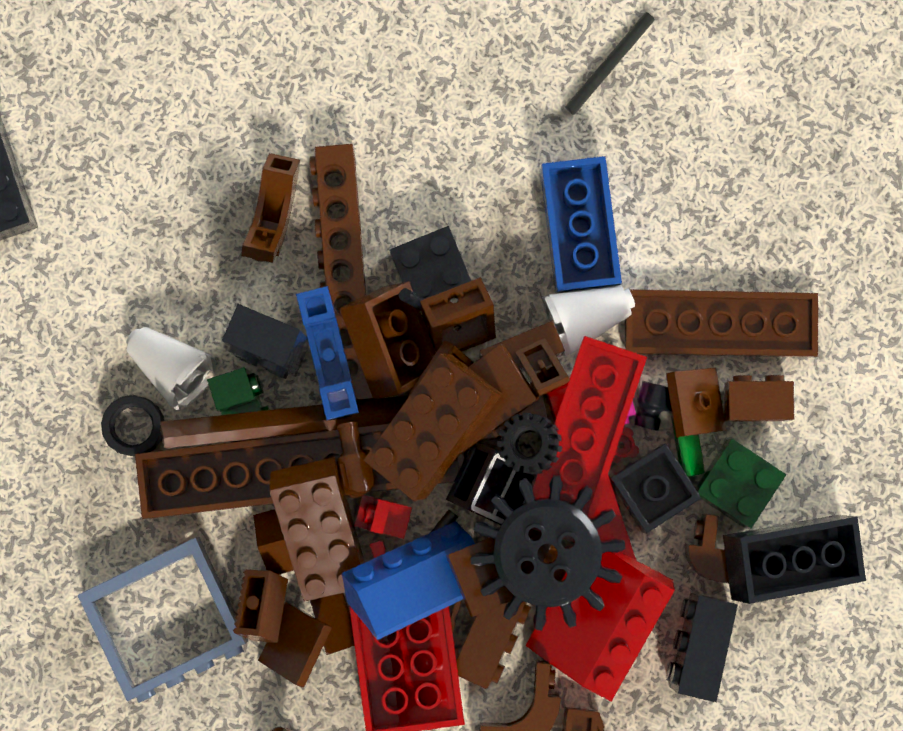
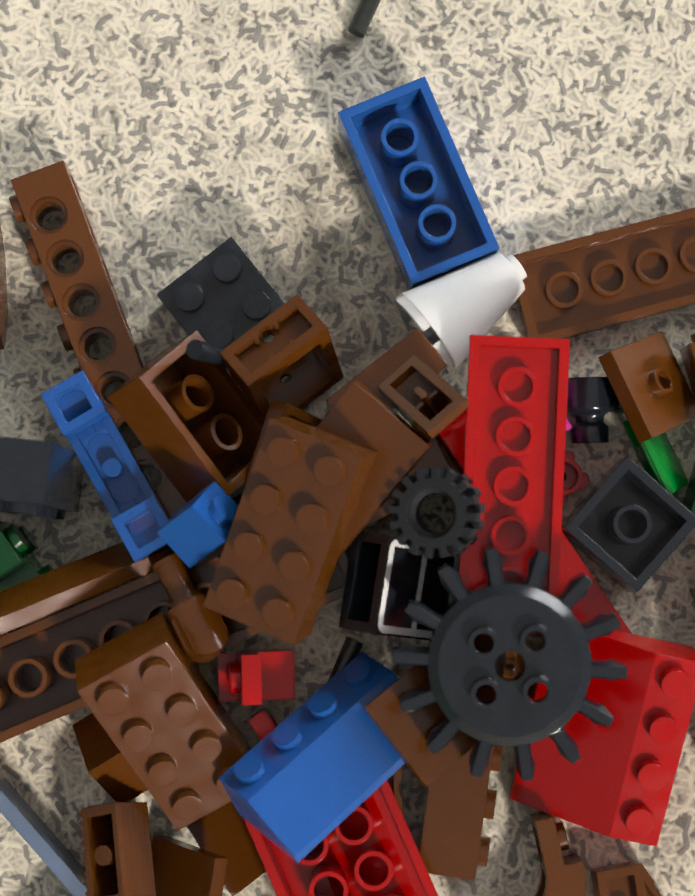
camera: 20 degrees left, 0 degrees up
none -> blue brick [157,481,238,568]

